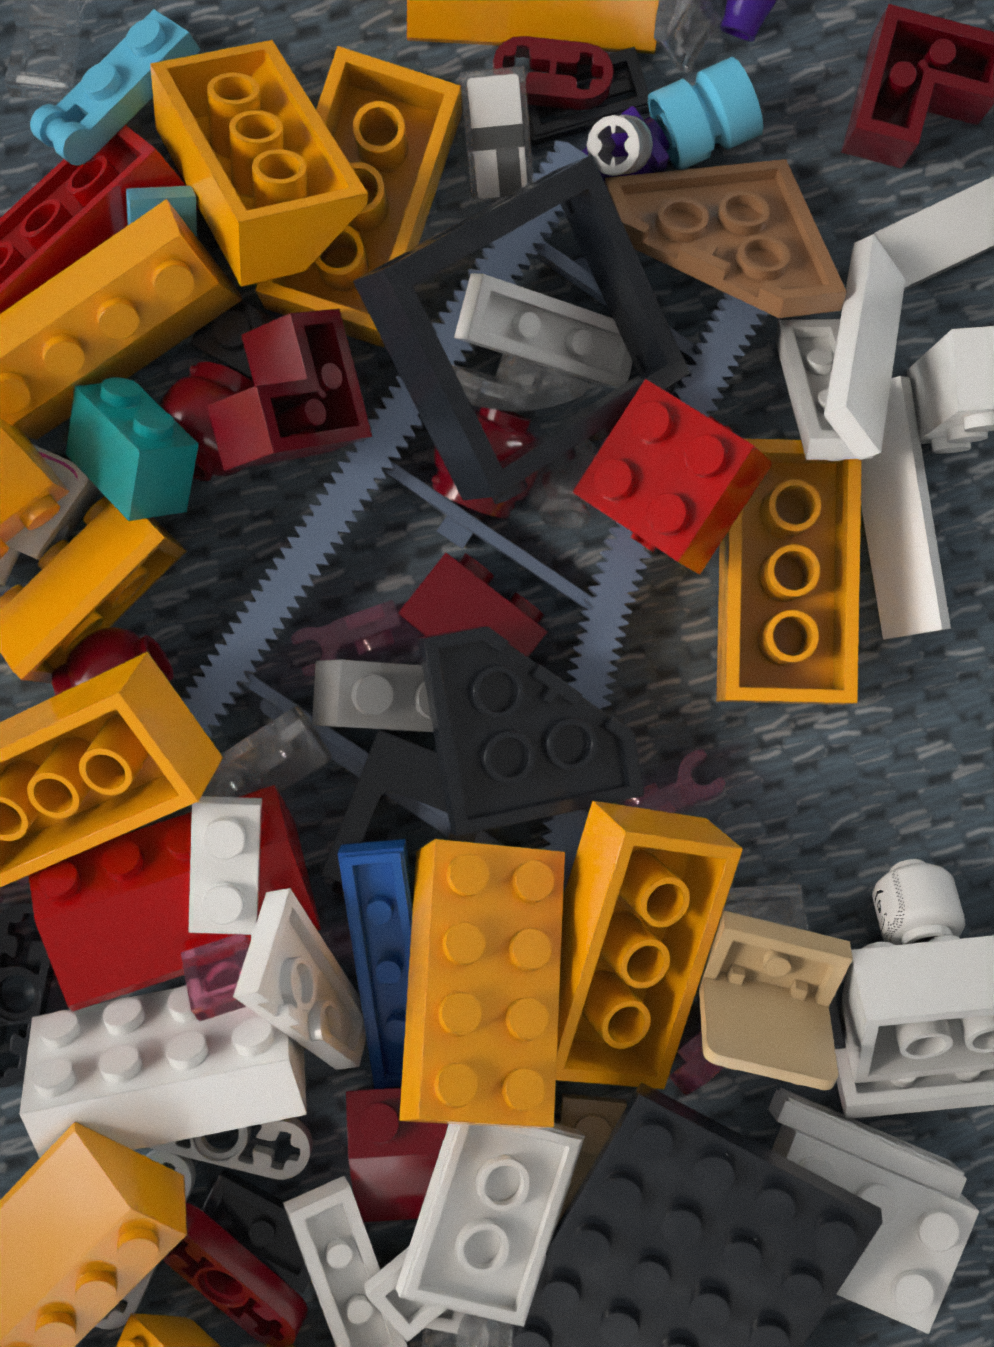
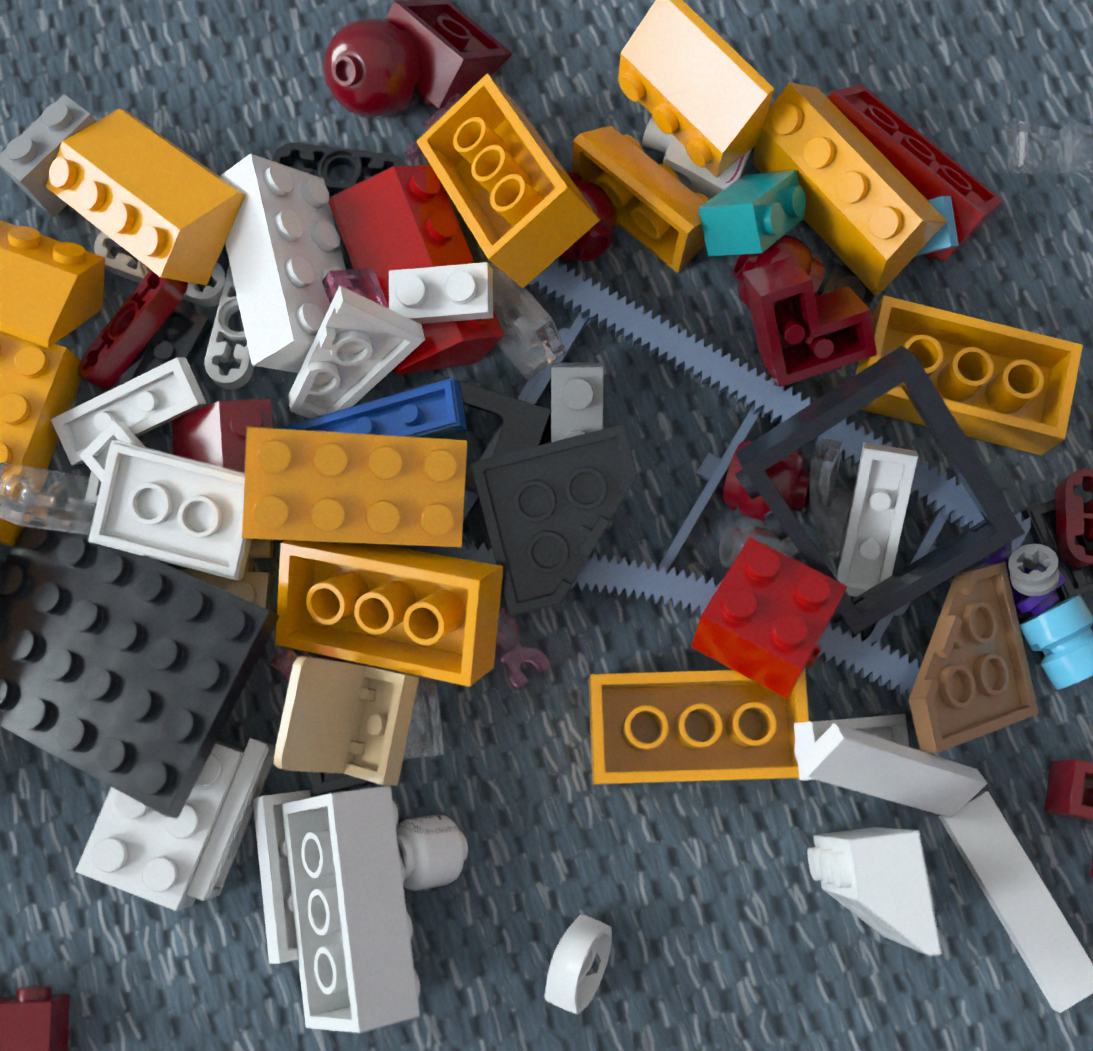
camera: 85 degrees right, 10 degrees down
medium azure plate [30,9,201,166] -> none
light orange slope [150,40,368,287] -> none
clear pink plate [291,600,404,677] -> none
dark red brick [398,552,548,658] -> none
slope [460,66,533,205] -> none
white tile [861,376,951,640] -> none

